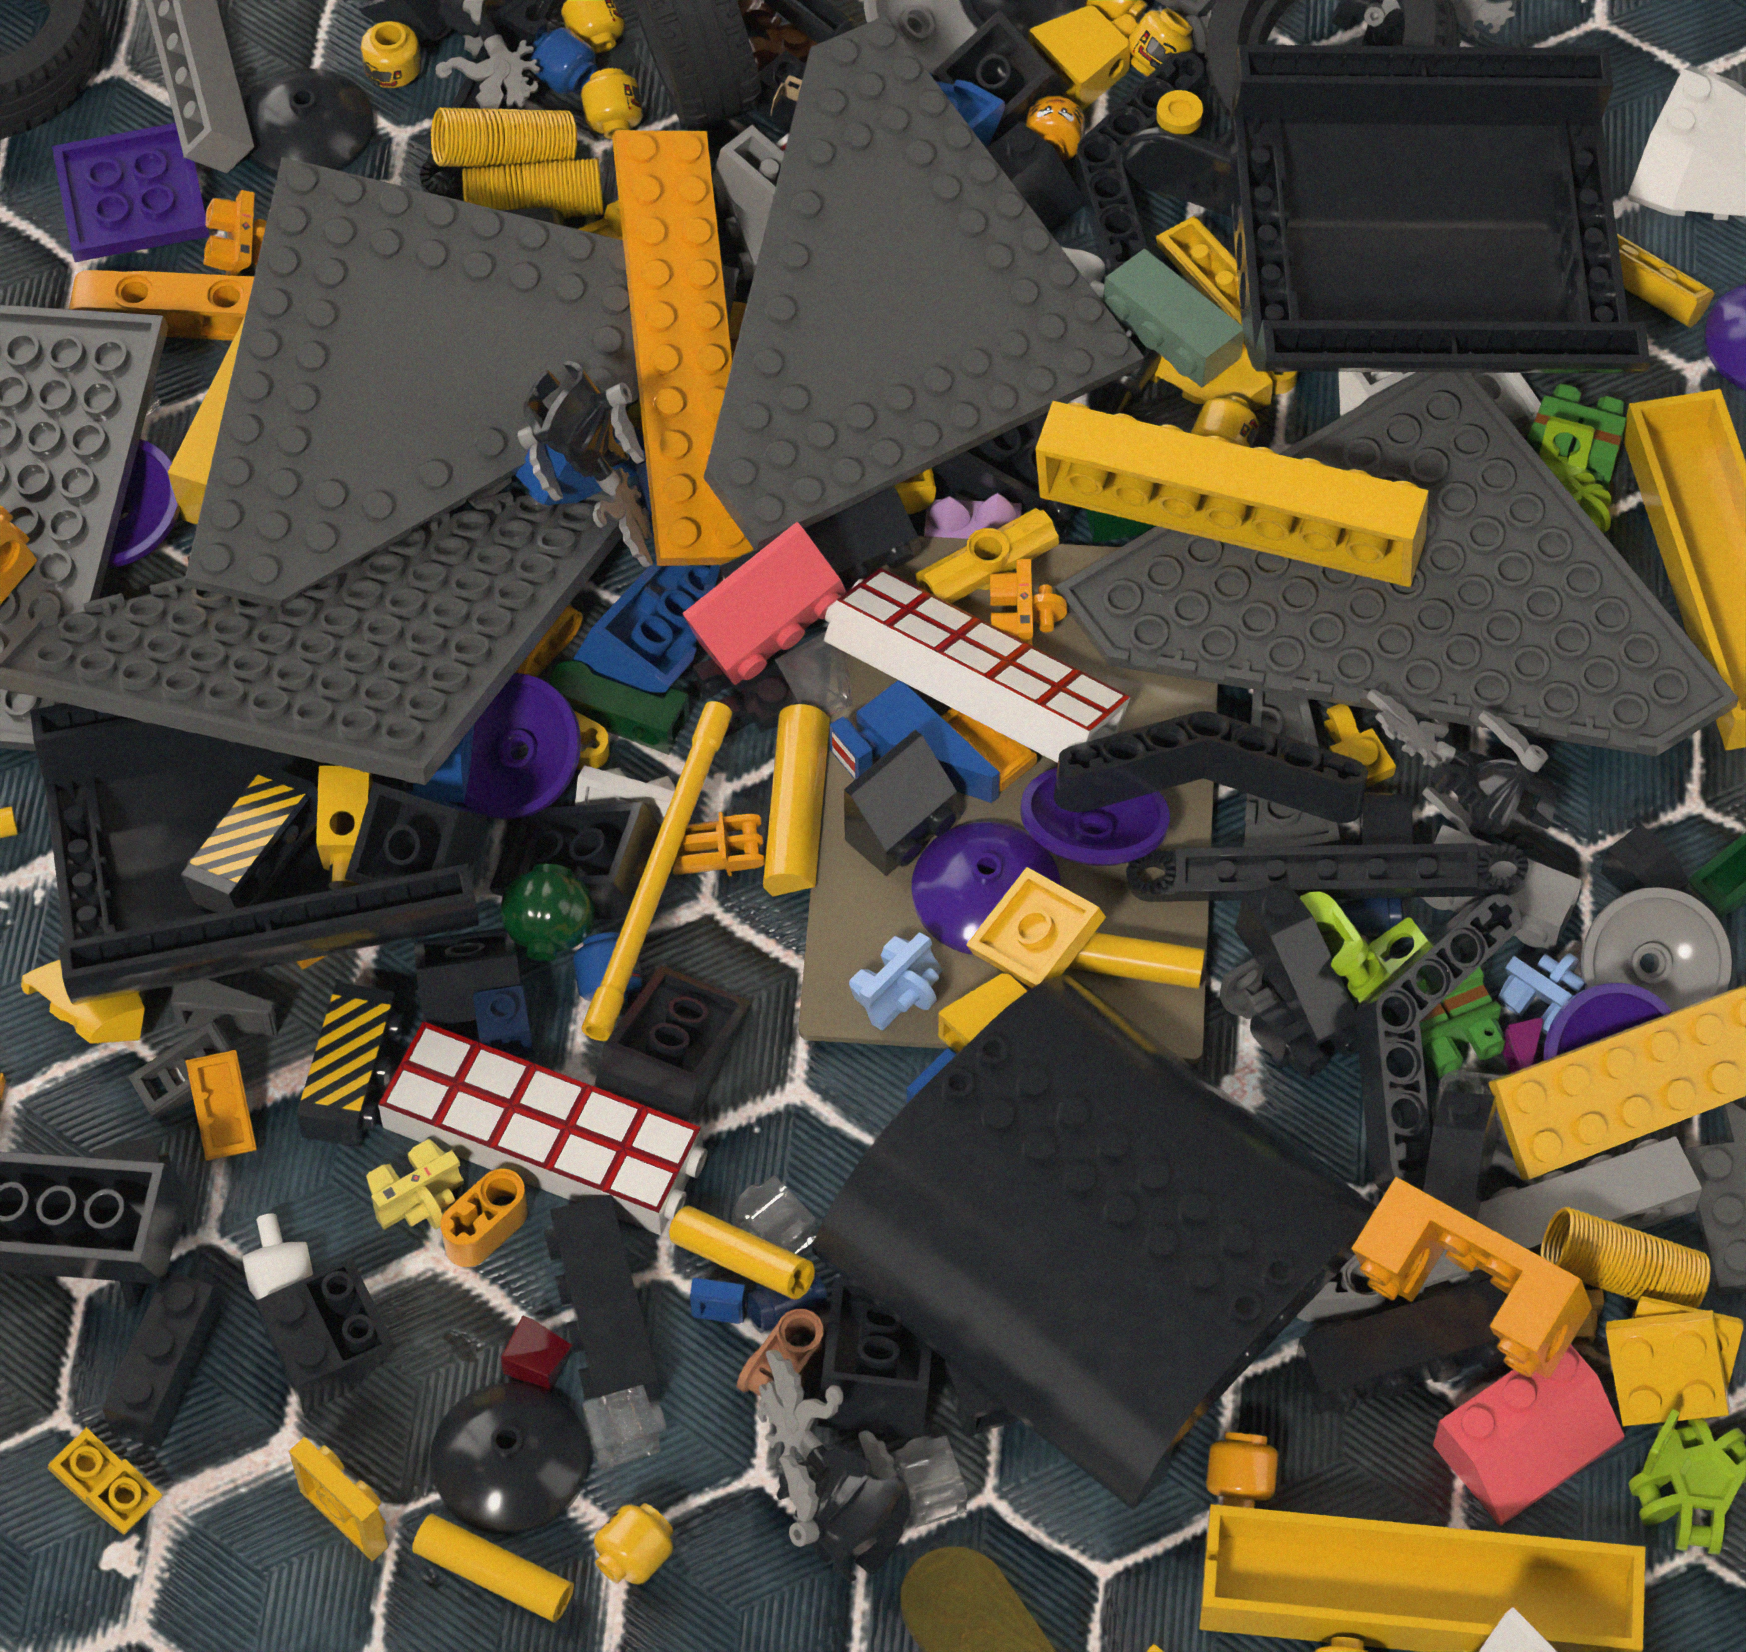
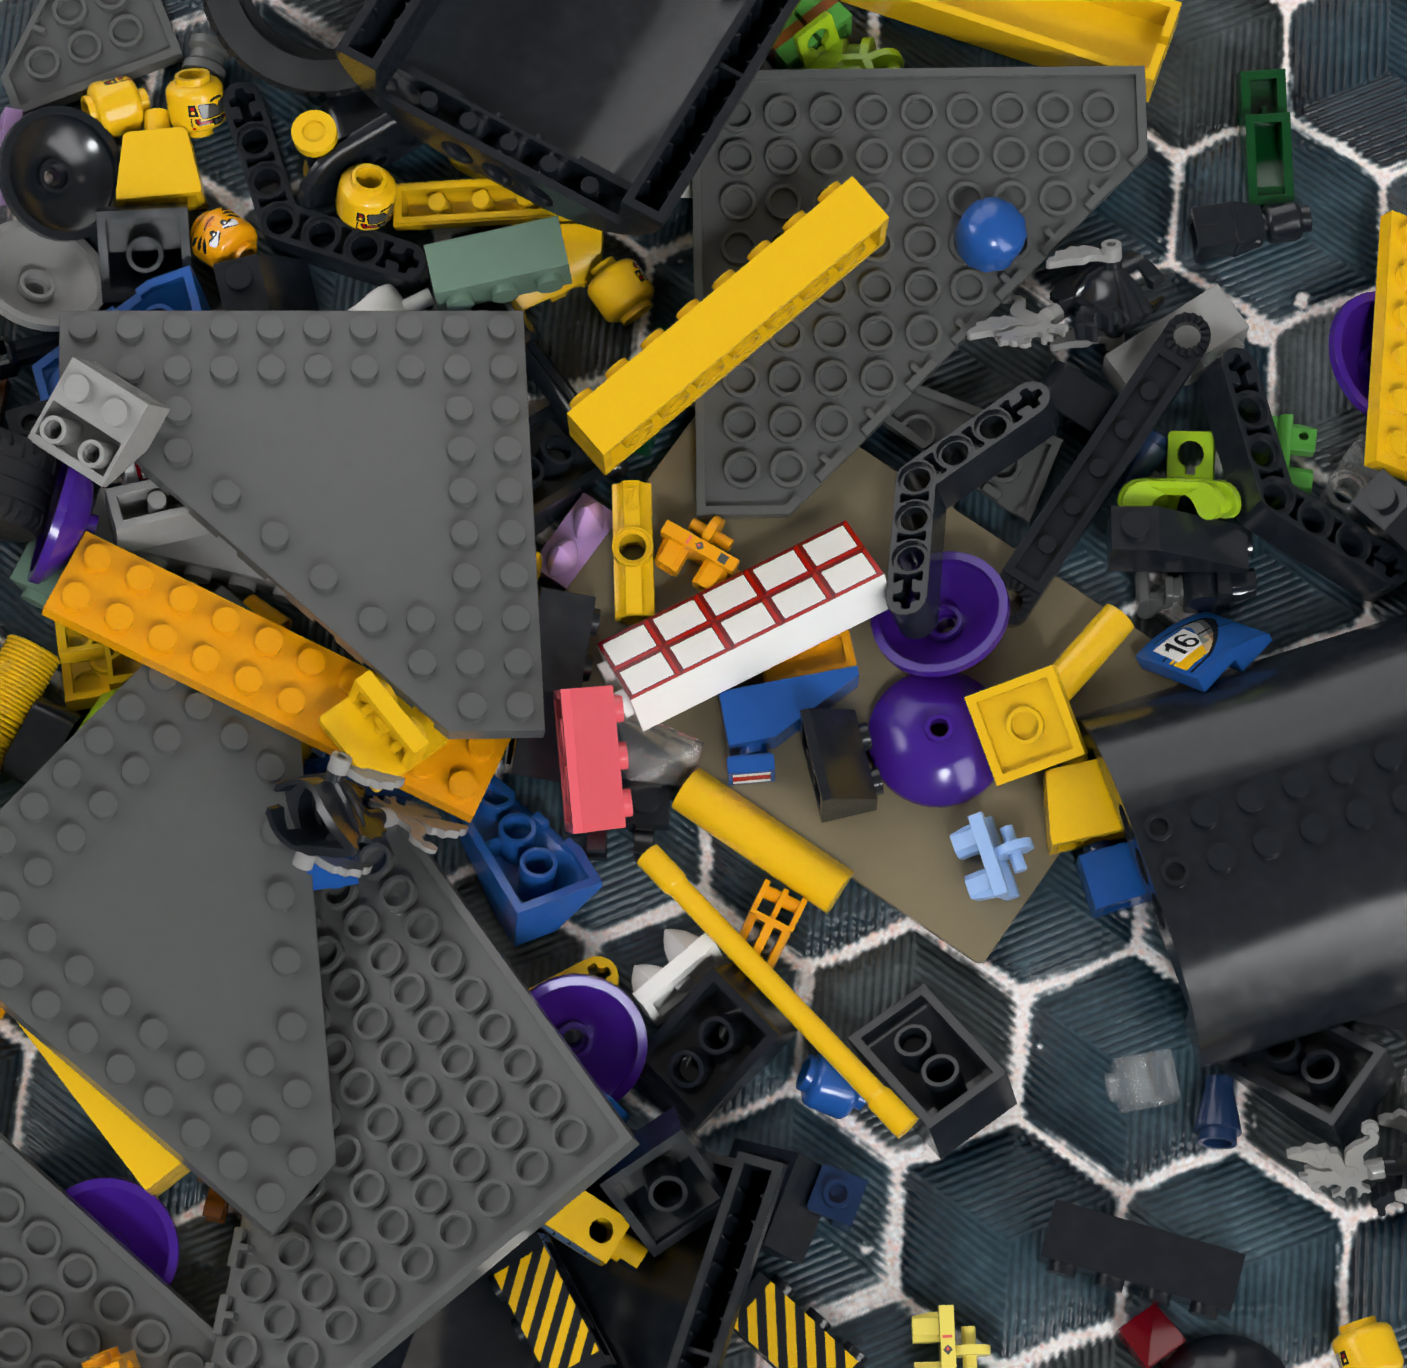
camera: 55 degrees left, 15 degrees up
white brick [378,1021,707,1235] -> none
light orange beam [440,1169,528,1267] -> none
dark green plant [501,864,595,961] -> none
dark green leg [550,661,690,755] -> none
clear brick [582,1385,667,1470] -> none
yellow piece [669,1206,815,1300] -> none
blue tile [690,1278,746,1324] -> none
nougat piece [736,1309,825,1397] -> none
yellow plate [1324,704,1396,788] -> none
light blue hips [1498,953,1585,1035] -> none
magenta slope [1502,1018,1544,1074] -> none
light grey dish [1581,888,1732,1012] -> none
none -> light grey slope [27,357,170,488]
none -> dark purple dish [27,462,99,584]
none -> yellow bracket [318,670,449,792]
none -> yellow head [335,163,397,231]
none -> blue hair [954,197,1027,273]
none -> blue slope [1135,612,1272,692]

